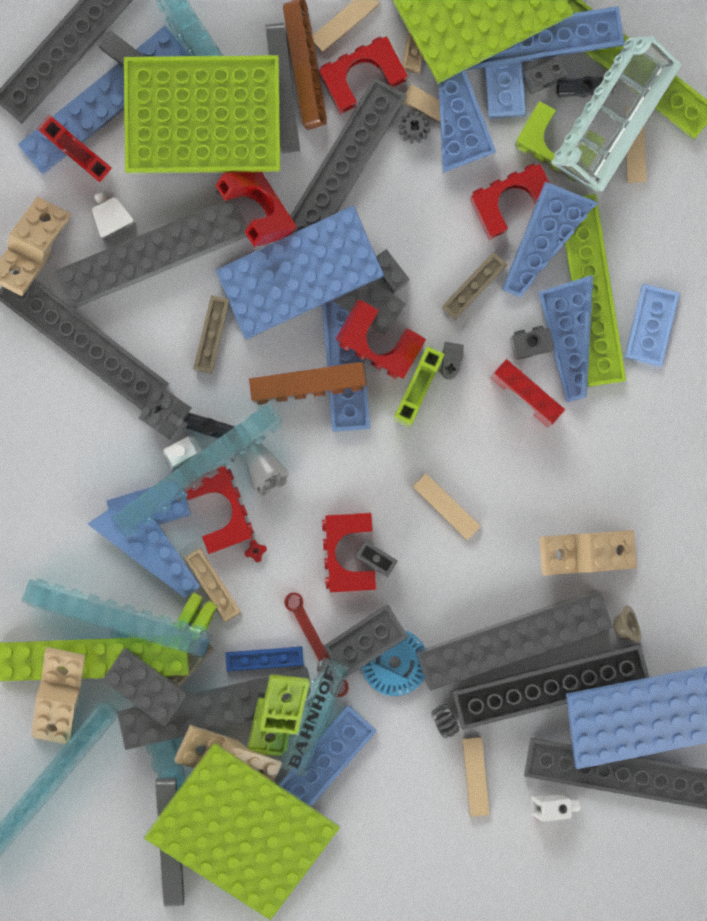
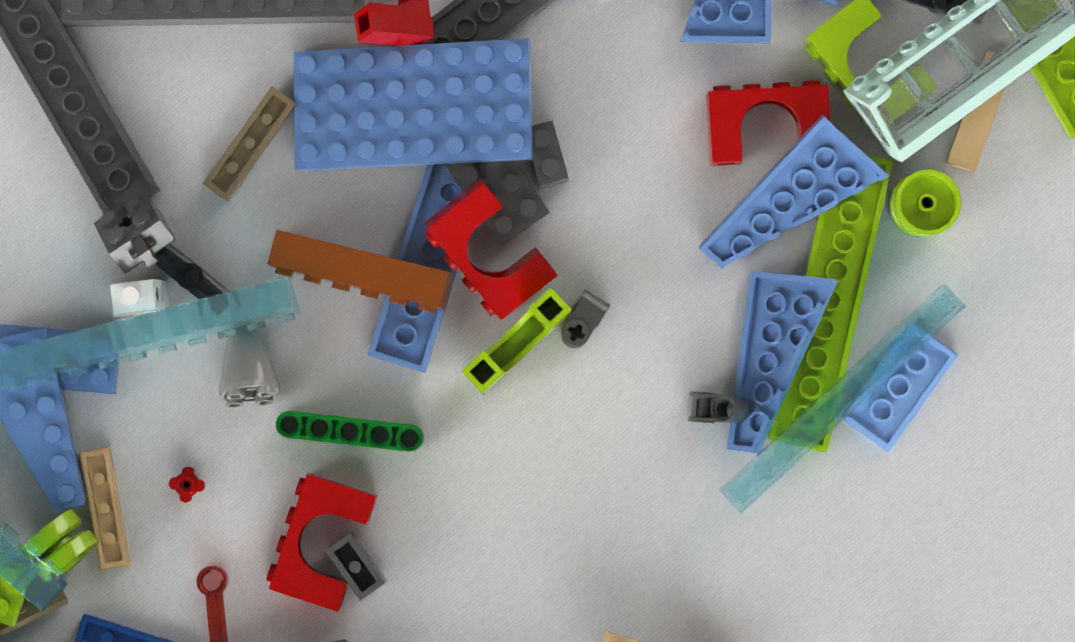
camera: 30 degrees right, 0 degrees up
red arch [181,466,255,554] -> none
tan tile [413,473,481,540] -> none
dark tan plate [441,252,507,320] -> none
red arch [490,359,566,427] -> none
dark grey brick [510,325,554,360] -> none
none -> green beam [276,411,424,452]
none -> dark grey piece [688,391,748,423]
none -> clear light blue brick [719,284,966,513]
none -> lime wheel [888,169,962,238]

